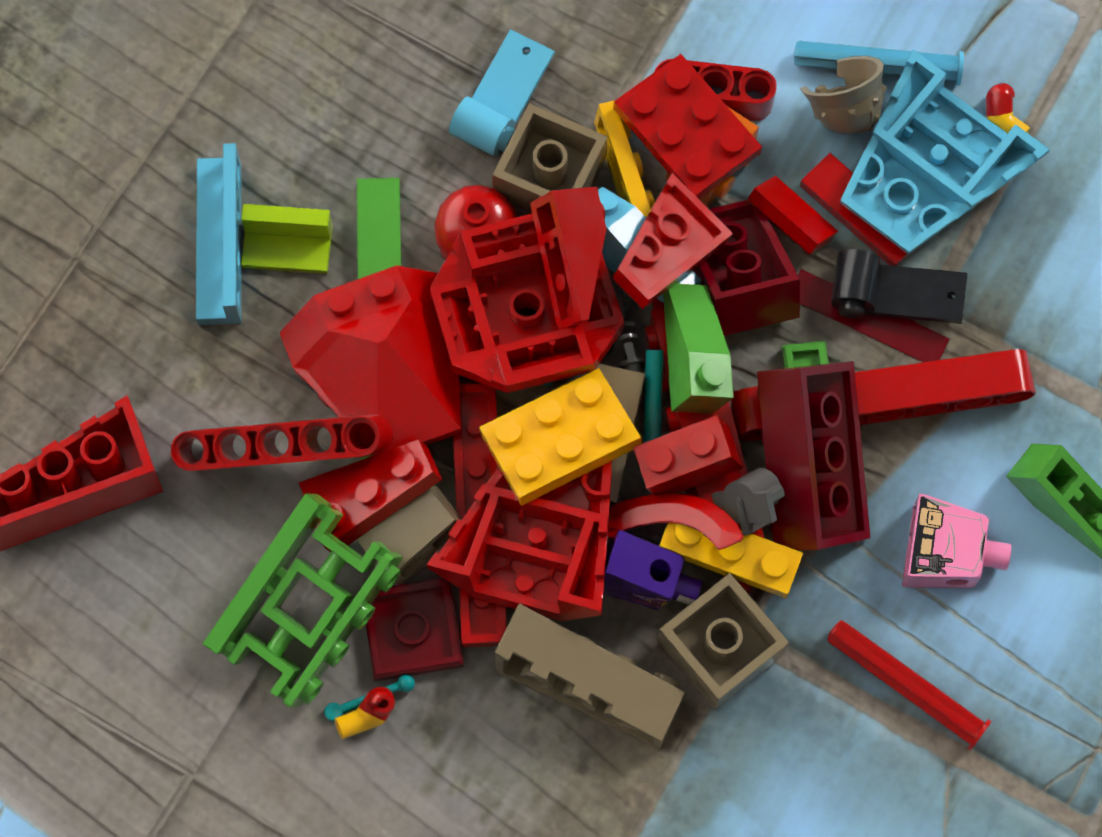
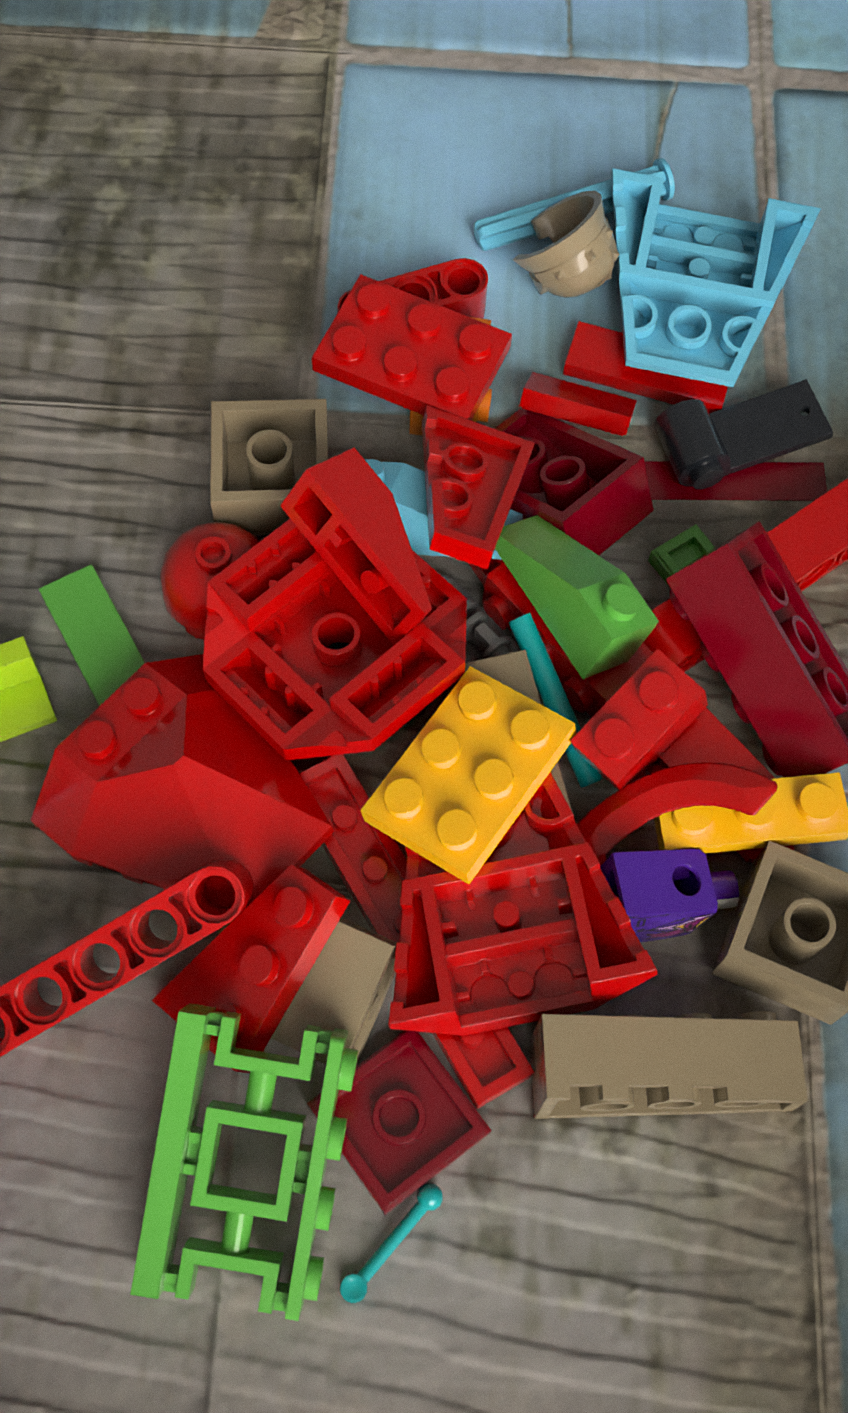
camera: 30 degrees left, 5 degrees down
arm [334,687,395,740] -> none
medium azure door [449,29,555,157] -> none
yellow plate [594,100,655,217] -> none
dark grey piece [711,468,785,535] -> none
red arm [985,83,1031,134] -> none

